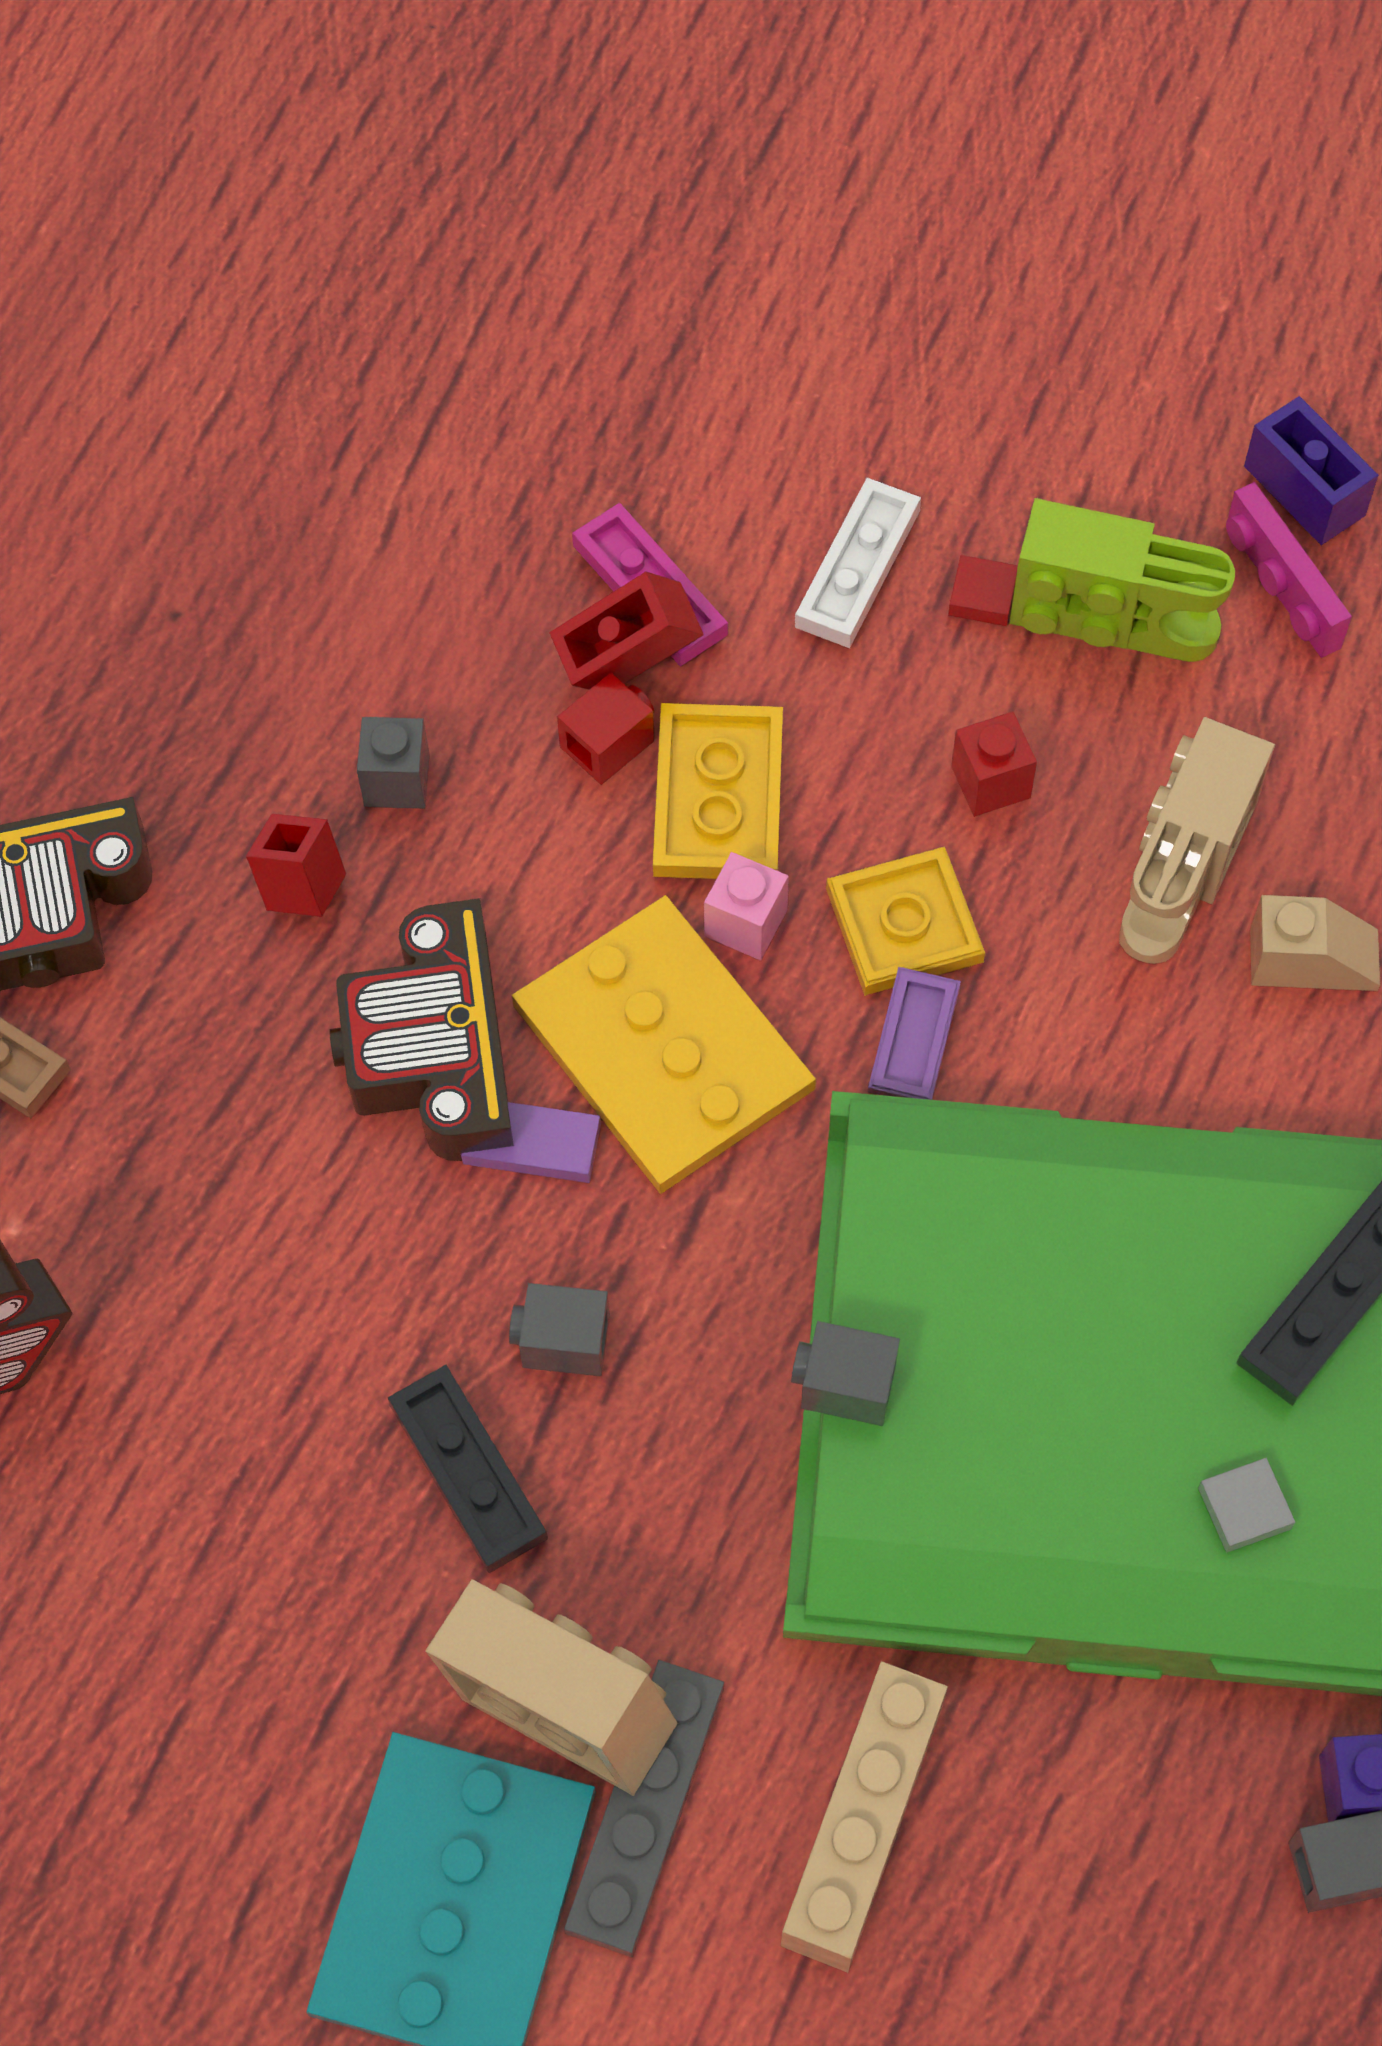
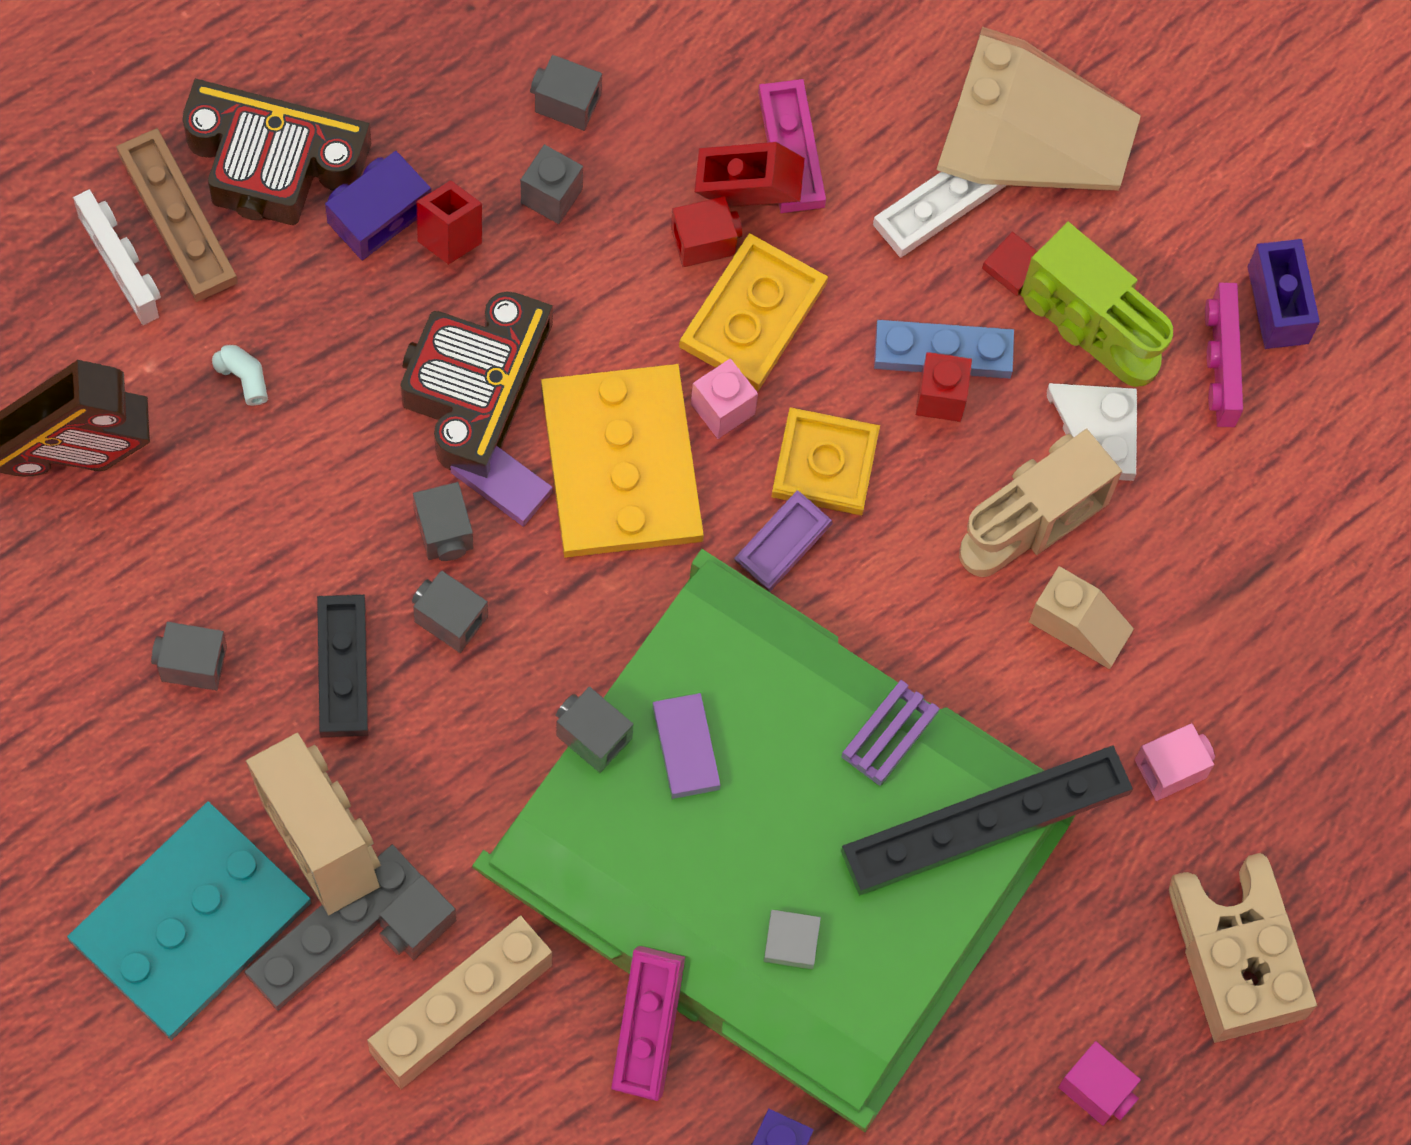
camera: 20 degrees right, 5 degrees up
none -> dark grey brick [151,622,227,691]
none -> light aqua arm [212,345,268,406]
none -> dark purple brick [325,151,431,261]
none -> dark grey brick [379,875,456,960]
none -> dark grey brick [413,482,473,561]
none -> dark grey brick [530,54,602,131]
none -> dark pink tile [611,946,685,1101]
none -> medium lavender tile [652,693,721,799]
none -> medium lavender tile [841,680,940,786]
none -> medium blue plate [874,320,1014,379]
none -> tan wedge [936,27,1141,191]
none -> white wing [1047,383,1137,481]

